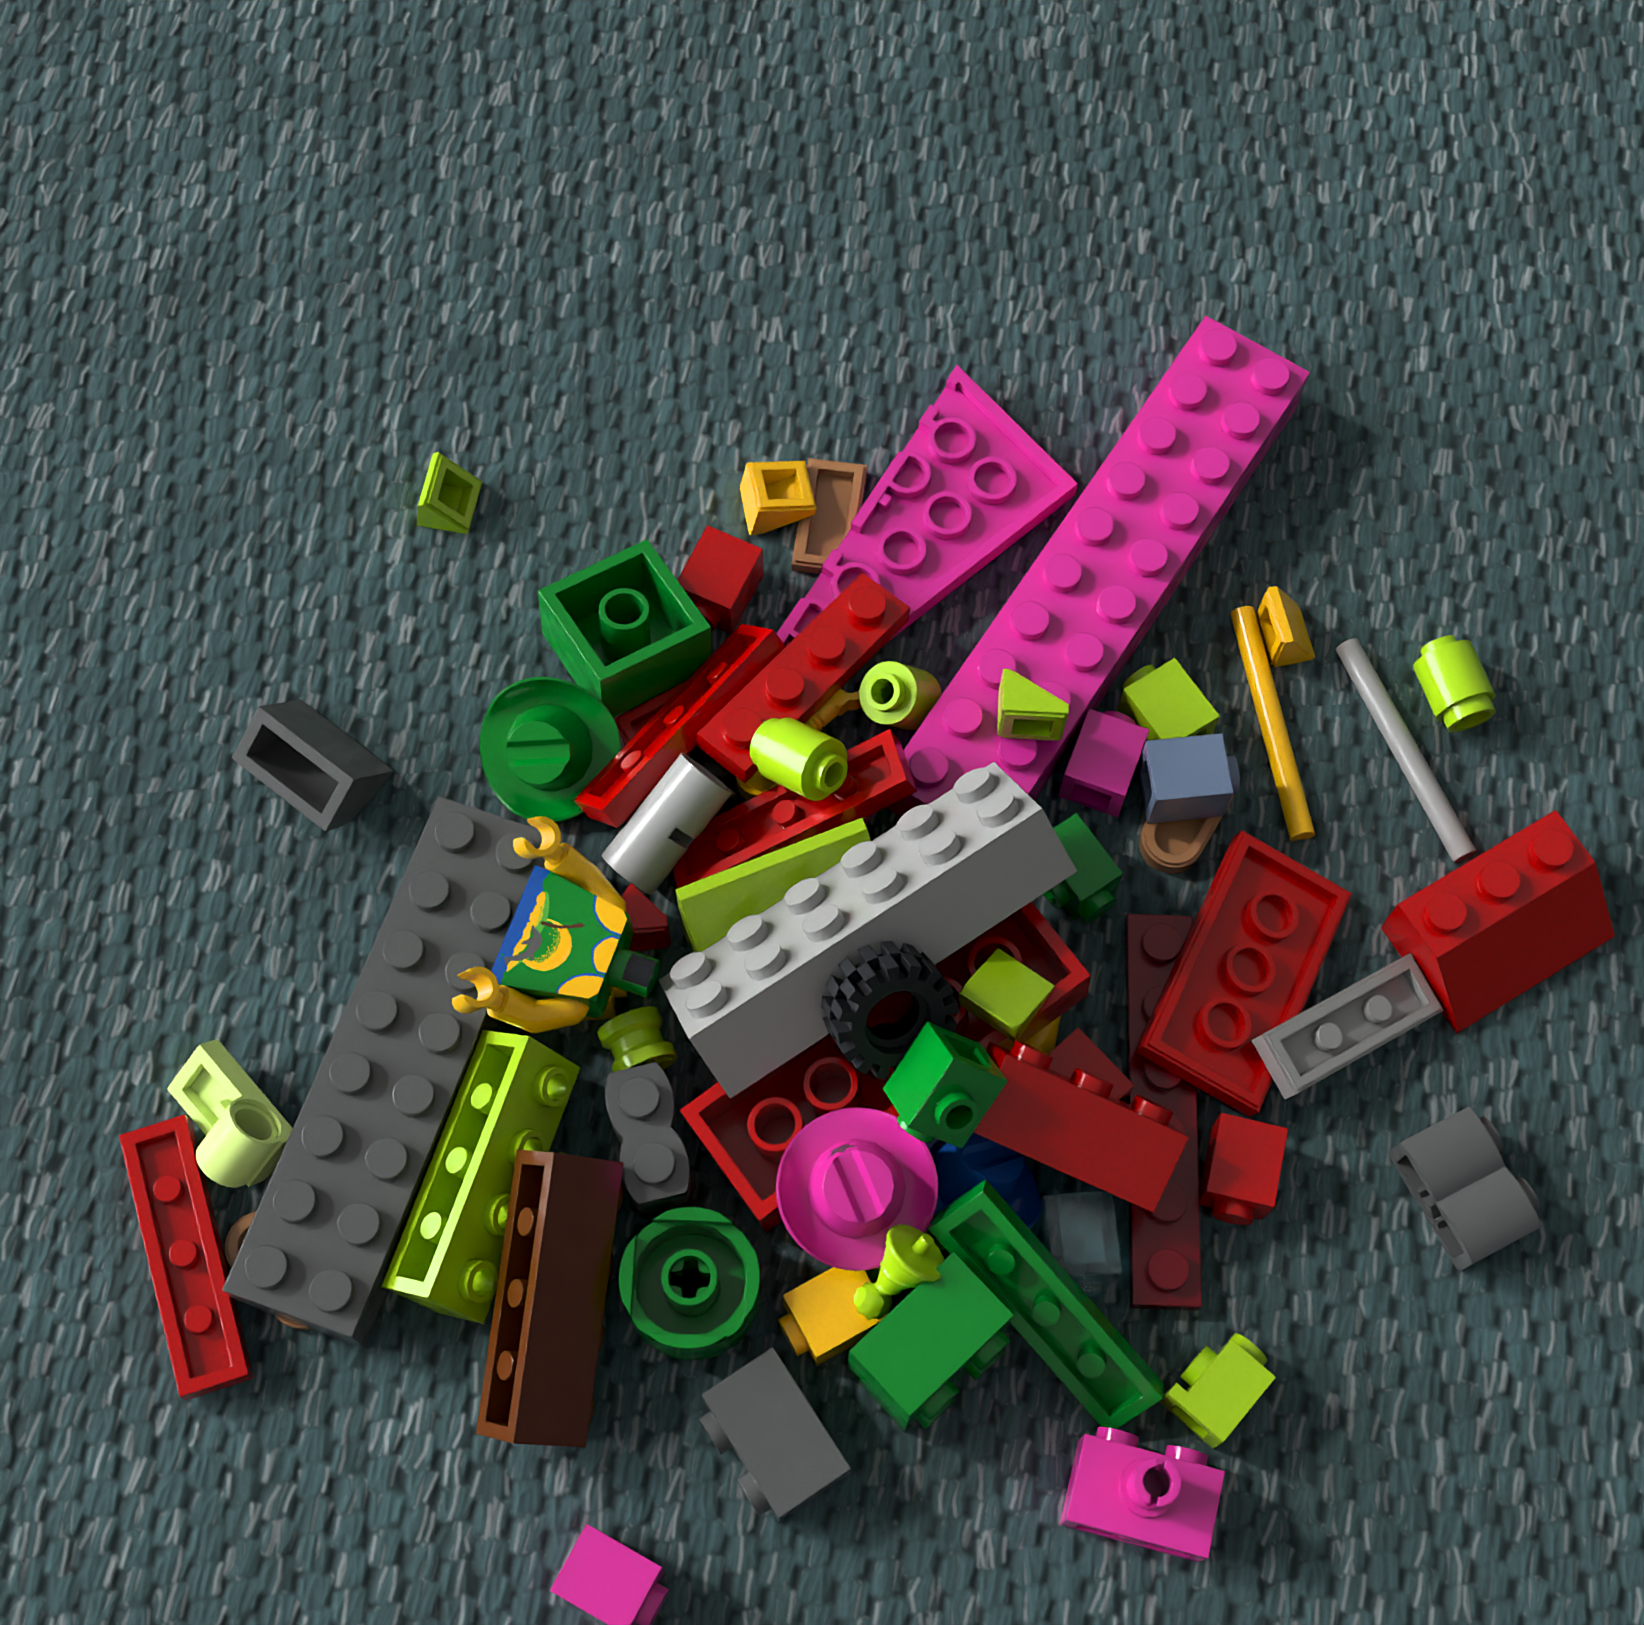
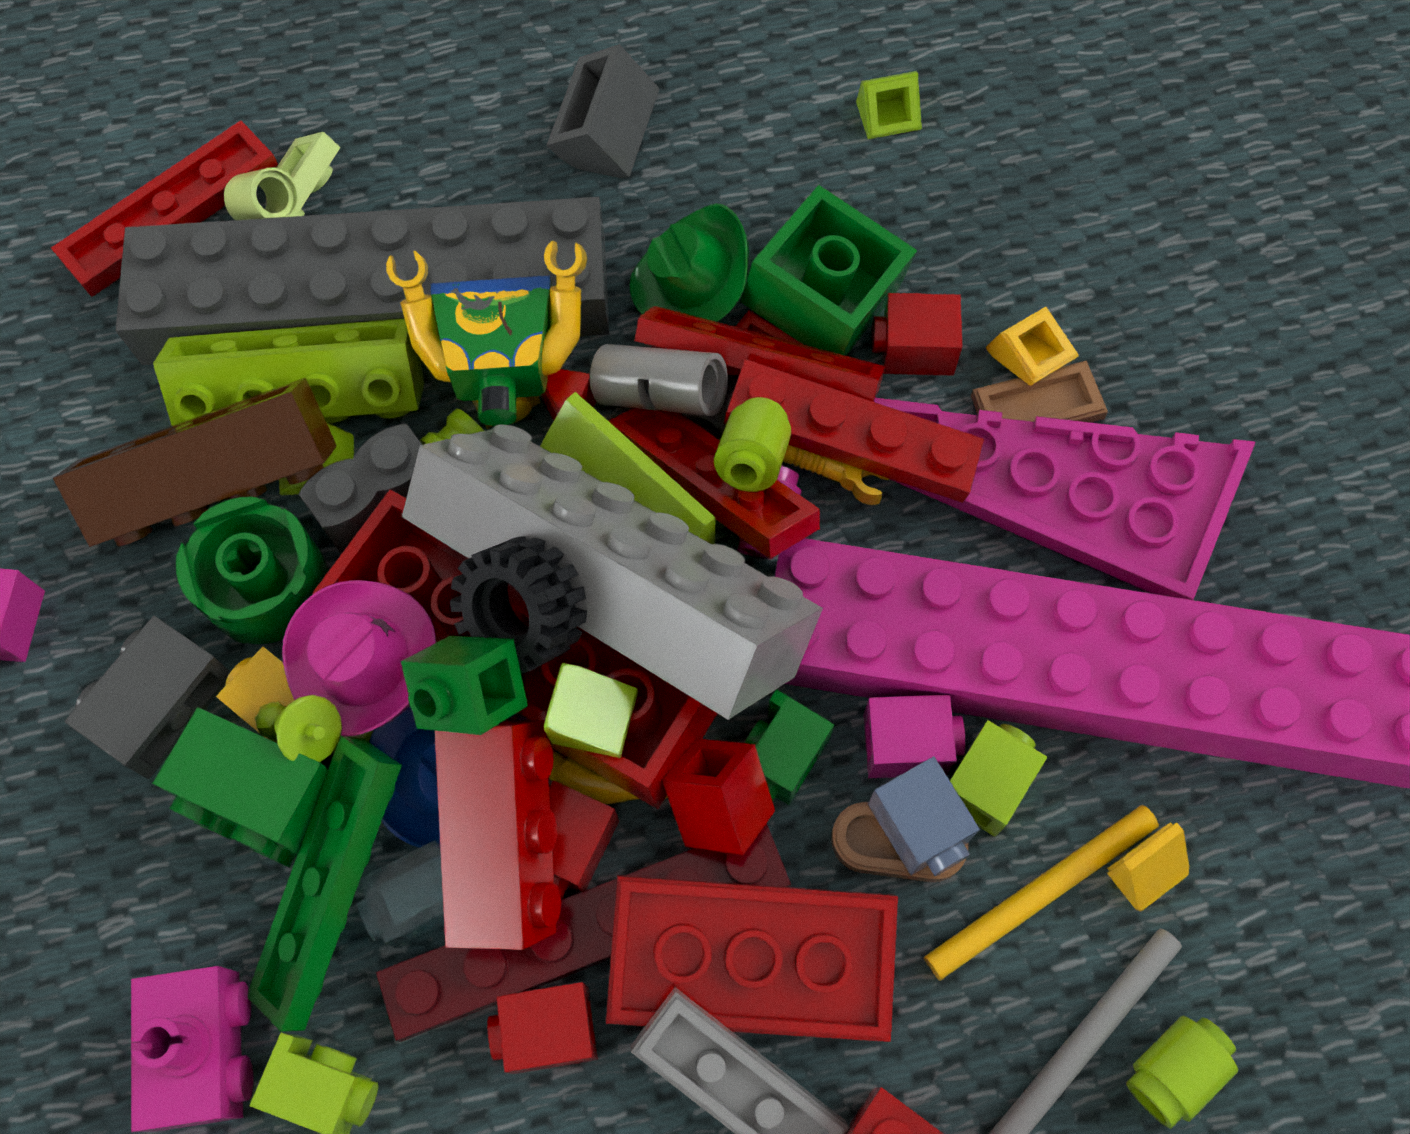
camera: 70 degrees right, 0 degrees up
lime brick [859,661,942,731] -> none
lime slope [997,669,1069,741] -> none
none -> red brick [662,739,775,855]

